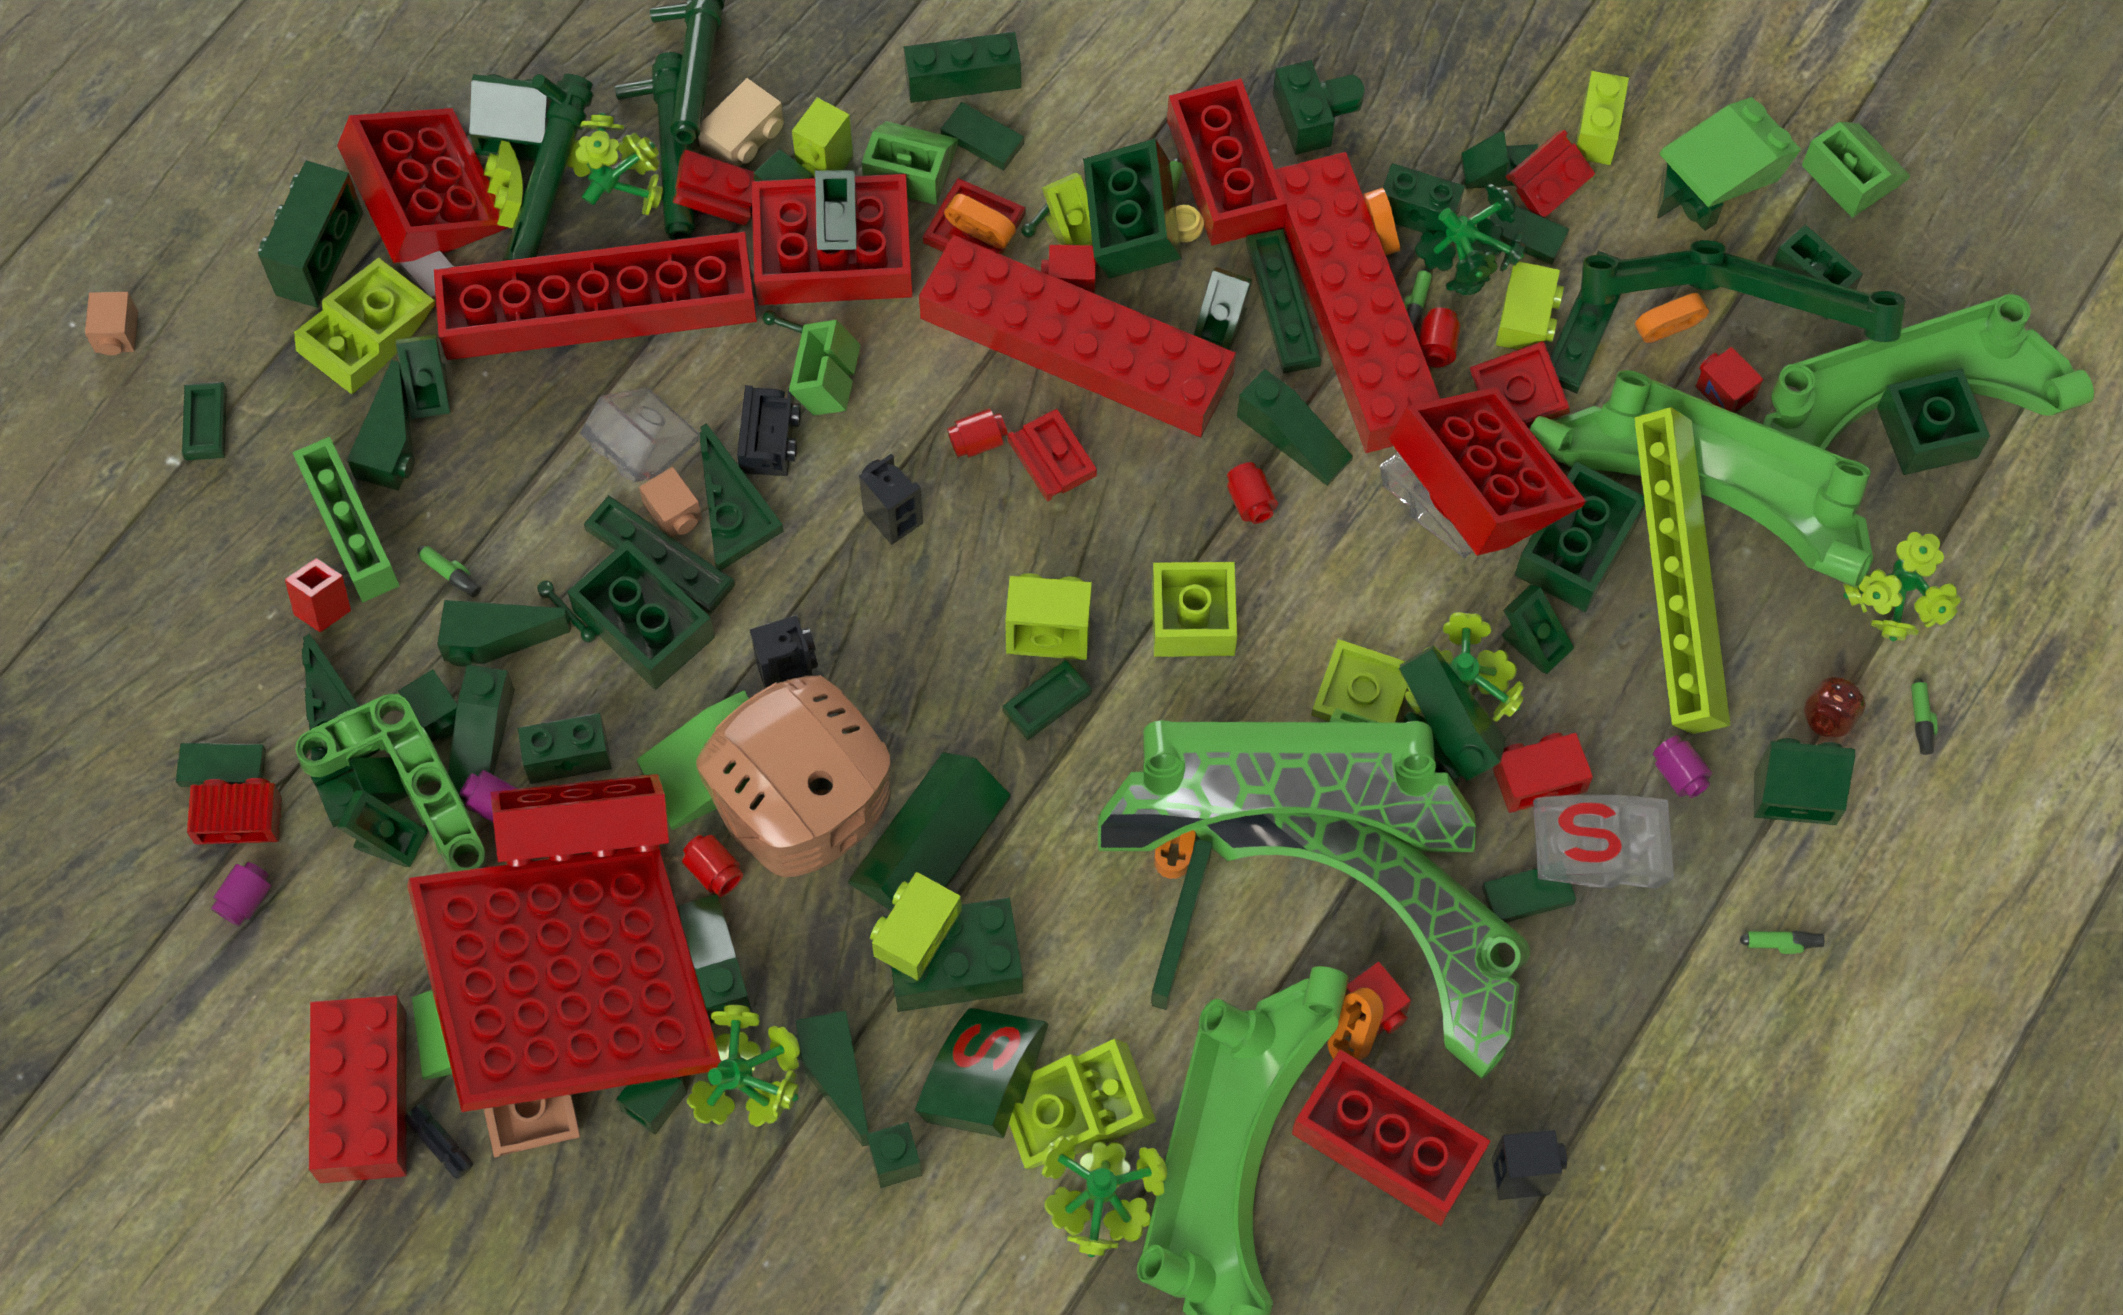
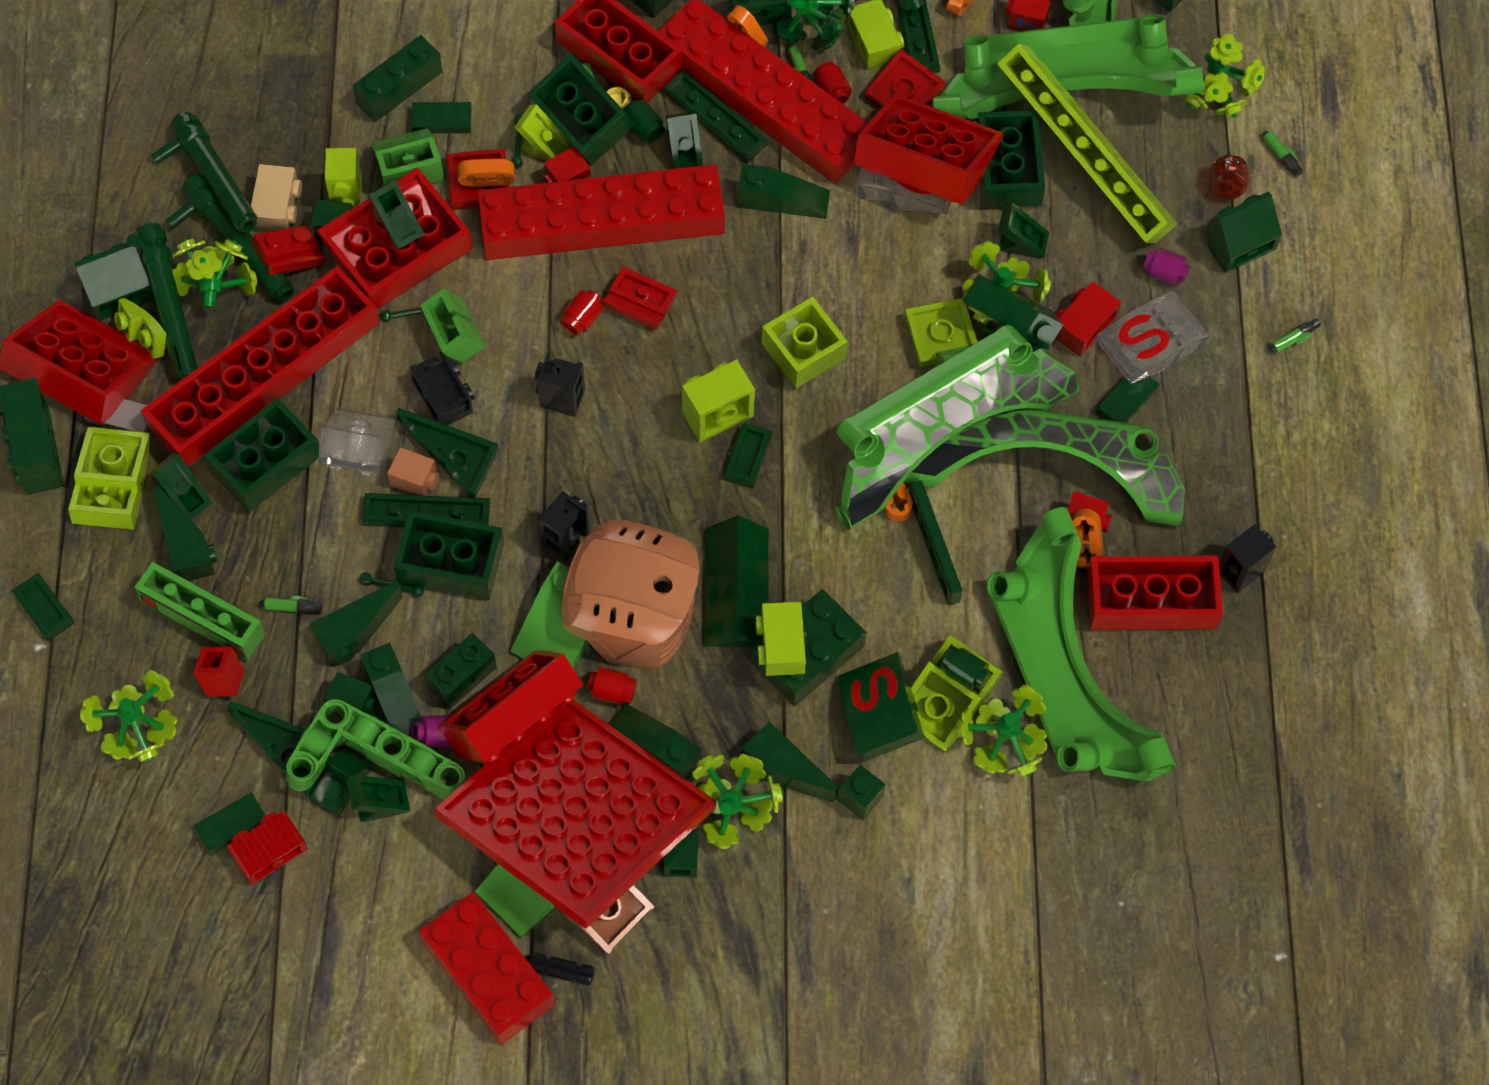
camera: 35 degrees left, 0 degrees up
magenta brick [211,861,272,927] -> none
red brick [1226,462,1278,524] -> none
none -> lime plant [80,670,177,763]
none -> dark green brick [204,398,322,513]
none -> dark green brick [624,99,665,144]
none -> dark green brick [940,646,991,691]

